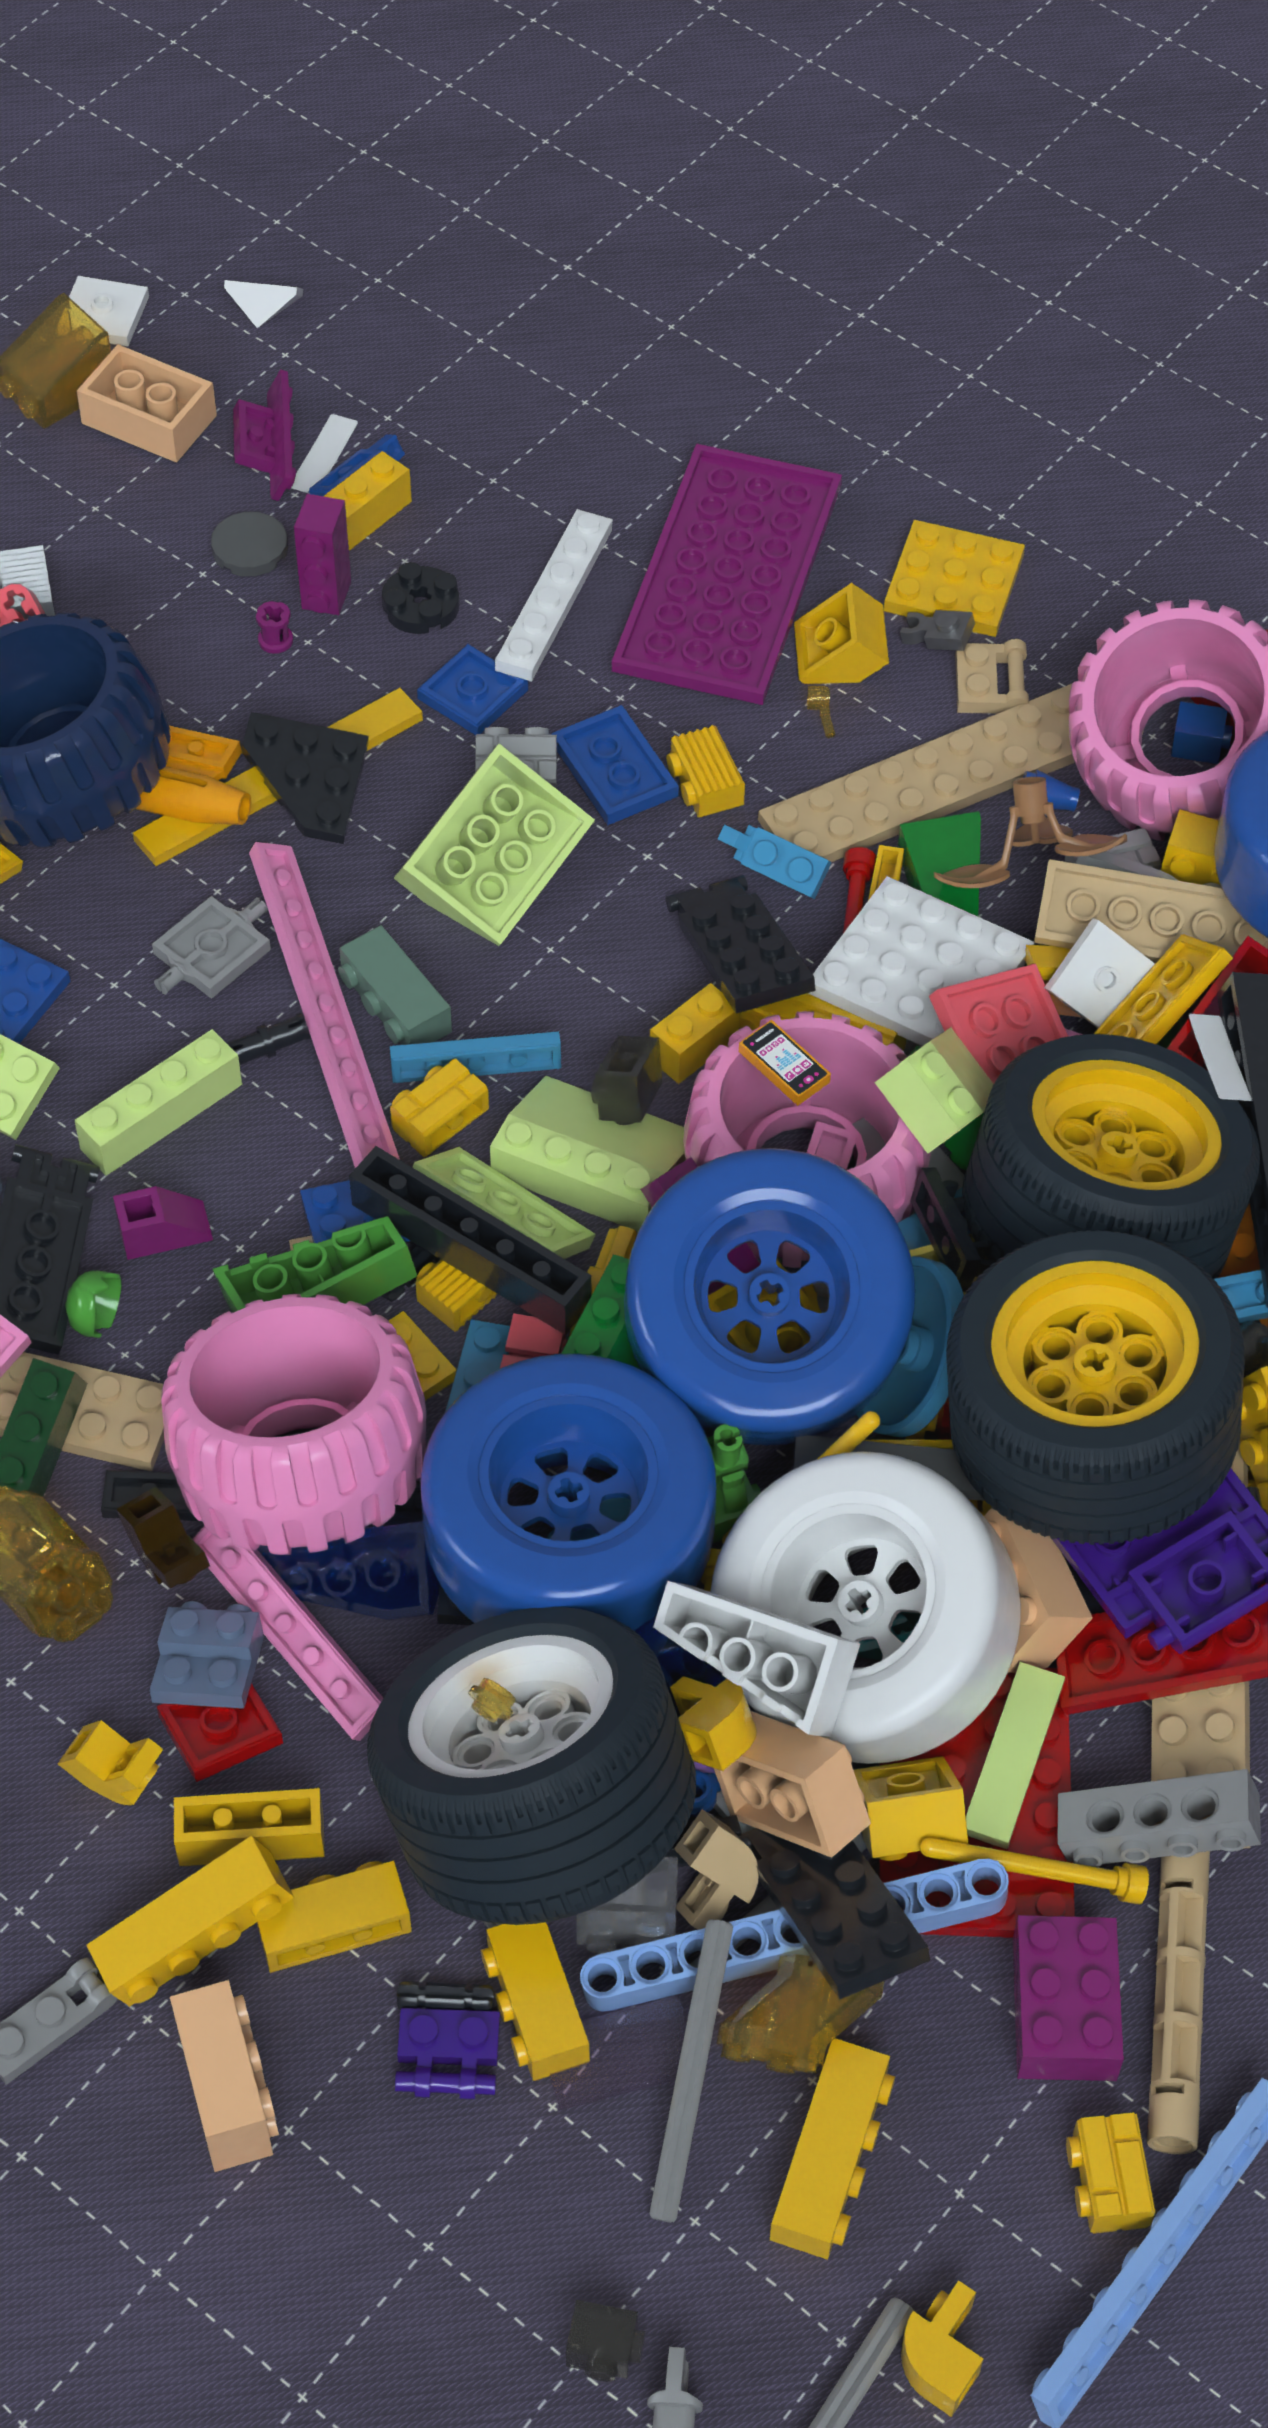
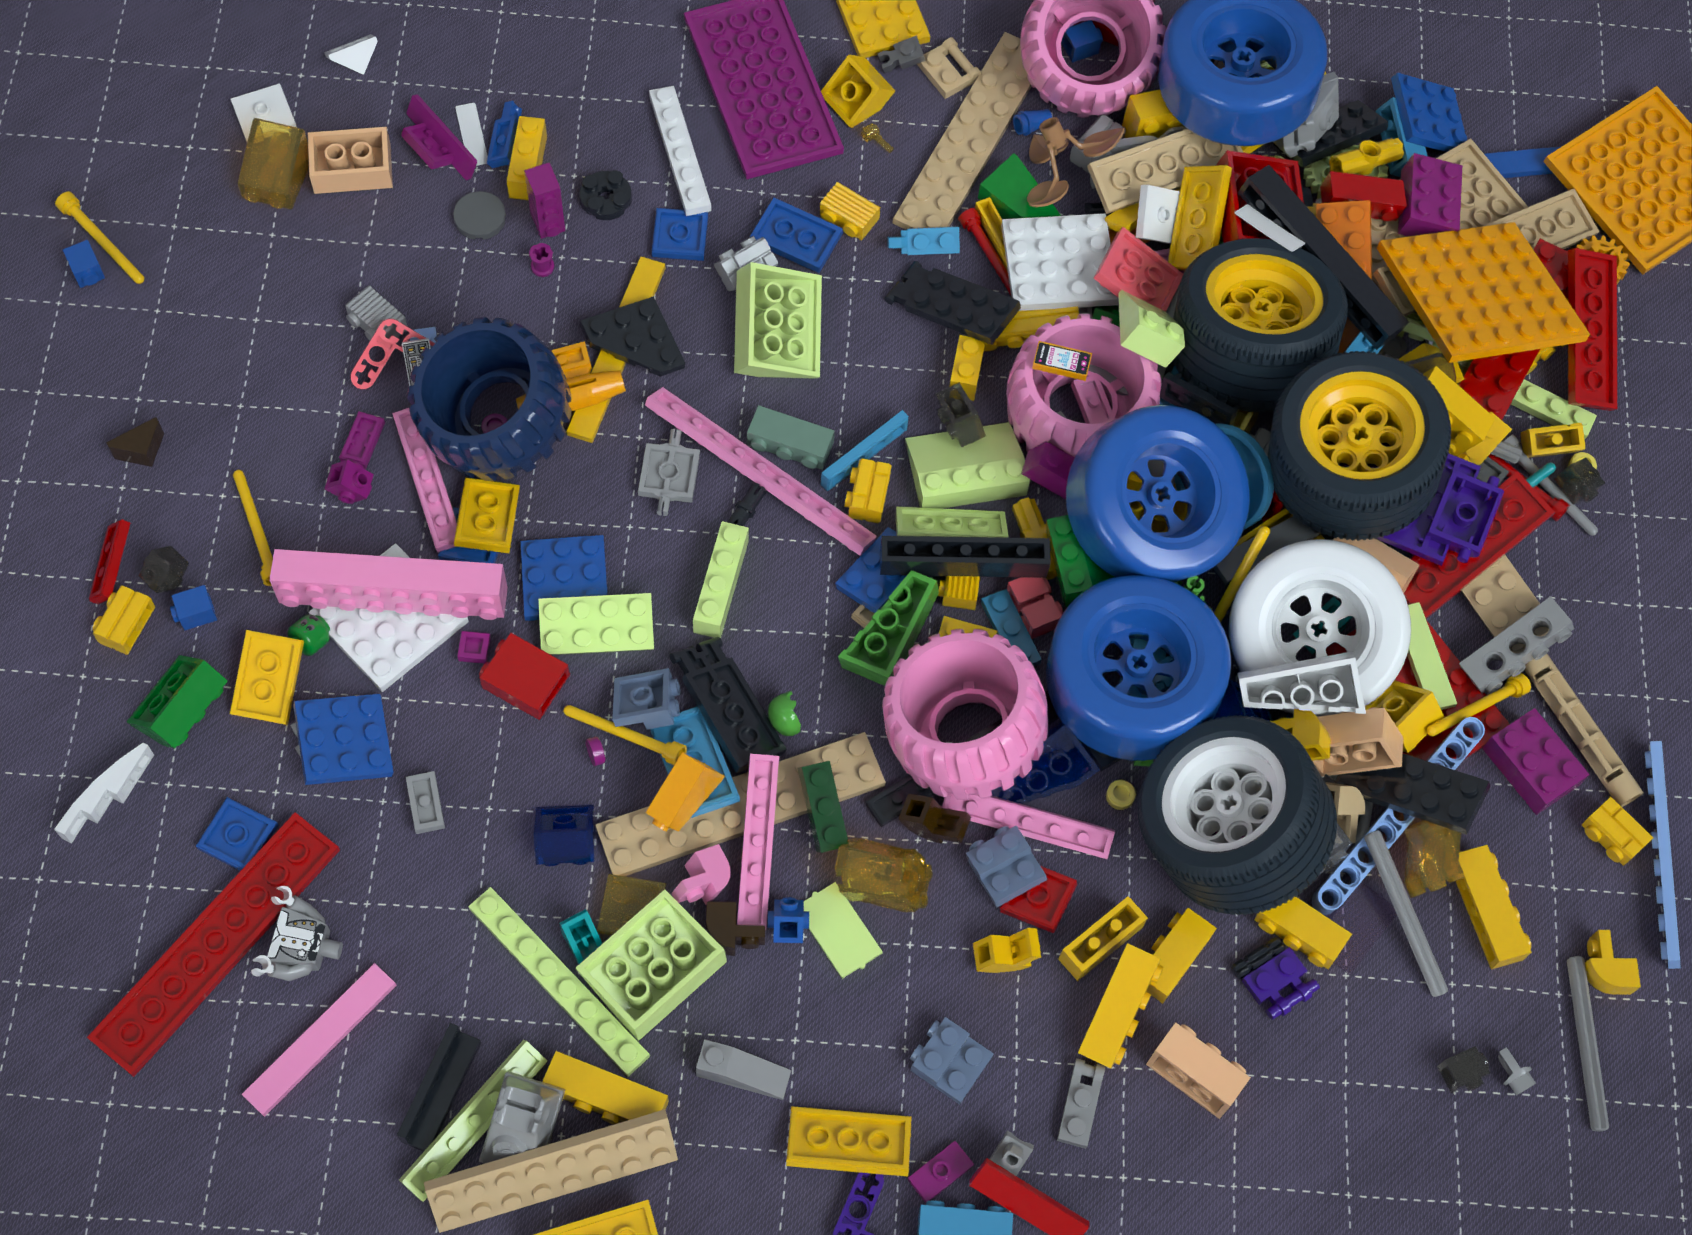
camera: 40 degrees left, 10 degrees up
magenta slope [113,1186,213,1260] -> none
clear yellow plate [468,1678,516,1723] -> none

